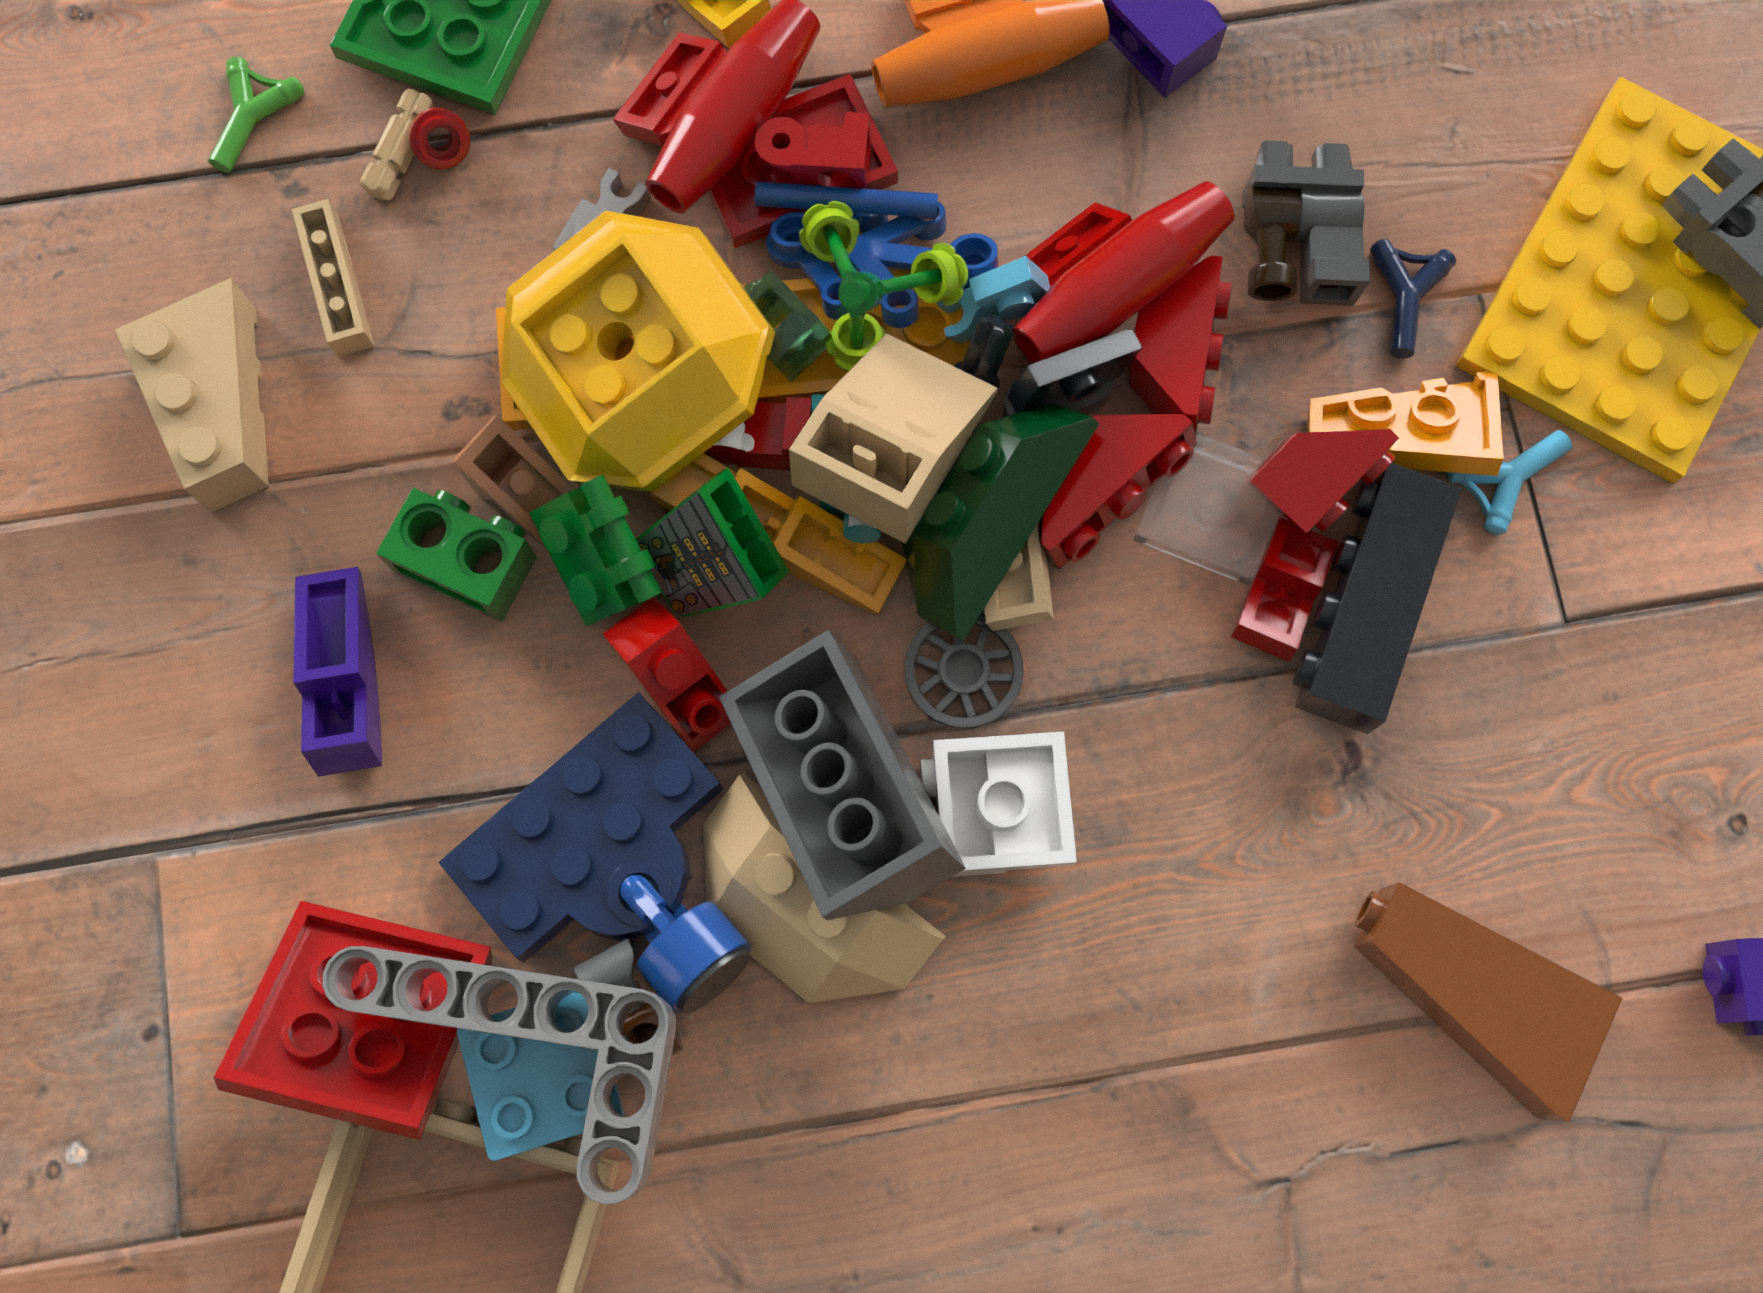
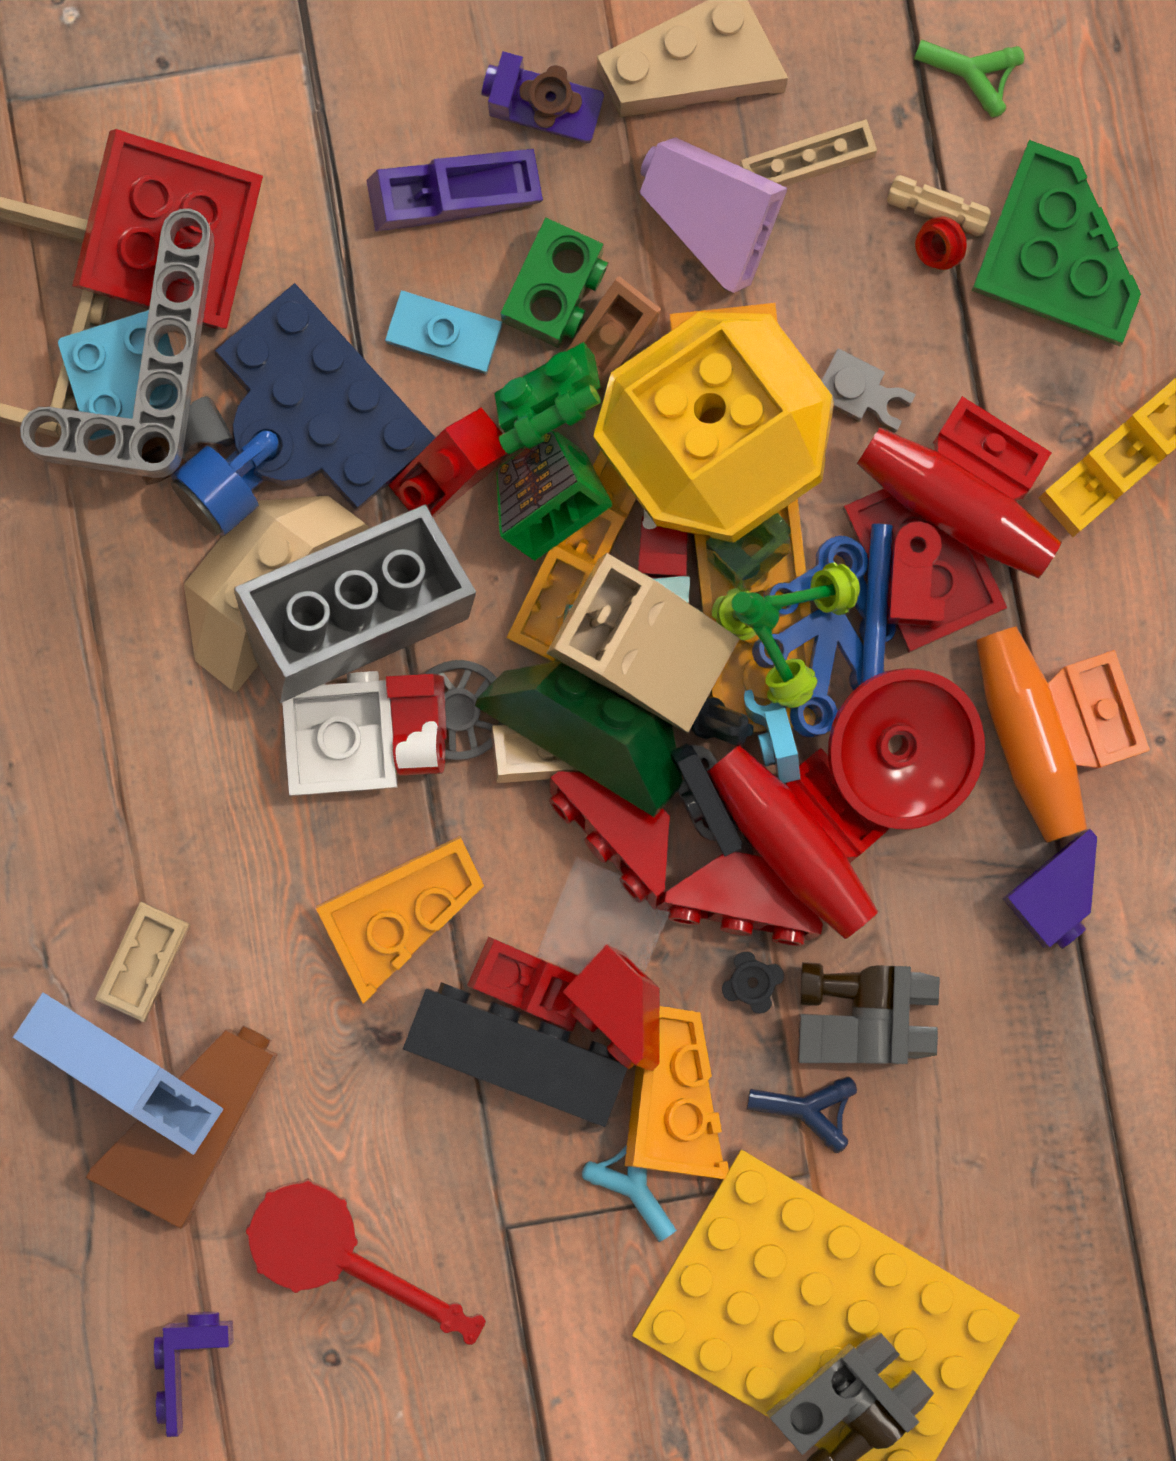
camera: 90 degrees right, 10 degrees up
none -> light blue slope [13,992,223,1155]
none -> tan plate [95,902,191,1022]
none -> red piece [246,1178,486,1345]
none -> light orange wing [316,836,484,1004]
none -> medium azure plate [385,290,503,375]
none -> red leg [386,674,447,776]
none -> dark purple bracket [481,51,604,143]
none -> reddish brown plate [520,65,582,128]
none -> lavender slope [640,137,788,293]
none -> black plate [722,952,784,1014]
none -> red dish [828,668,985,829]

